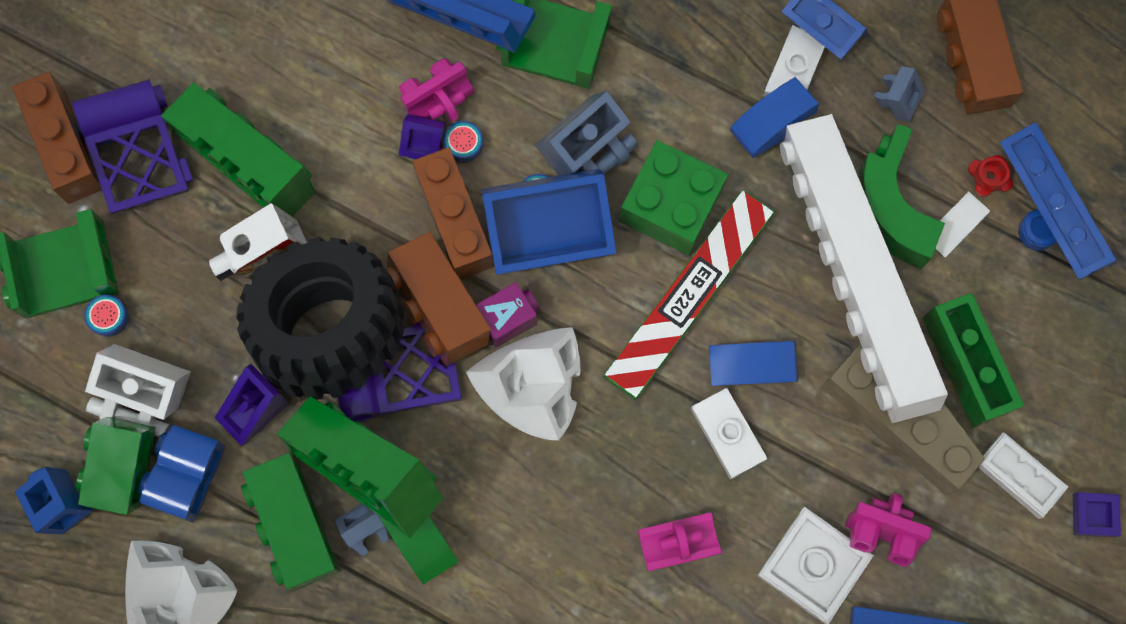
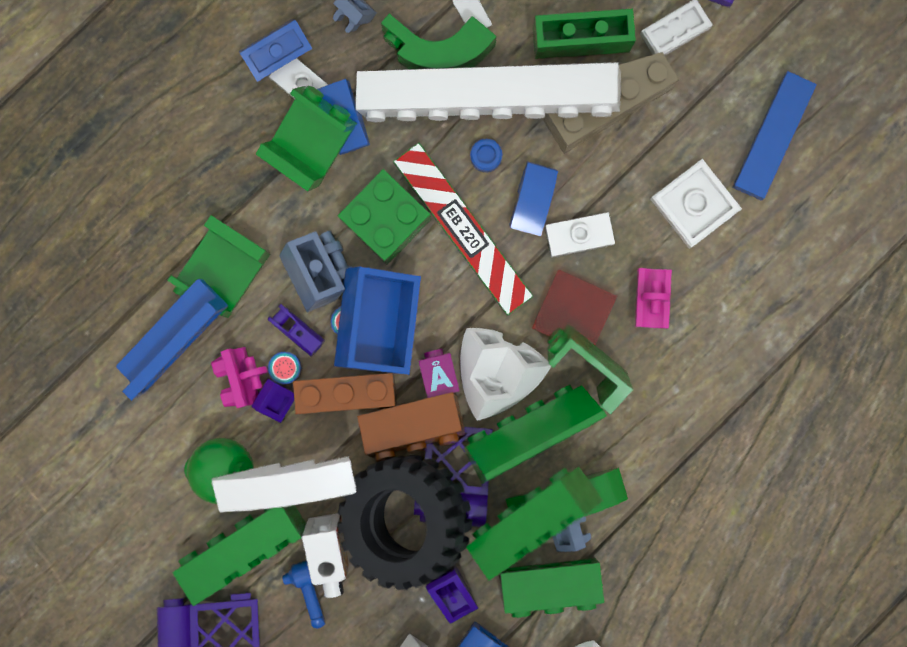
camera: 70 degrees left, 10 degrees up
dark pink hips [845,492,931,567] -> none
none -> green brick [184,438,254,504]
none -> white slope [212,456,357,512]
none -> green panel [256,86,357,192]
none -> dark purple bar [268,303,325,357]
none -> blue piece [282,560,325,629]
none -> green slope [464,385,607,484]
none -> blue tile [470,139,502,172]
none -> clear red tile [531,270,617,345]
none -> green panel [547,323,633,415]

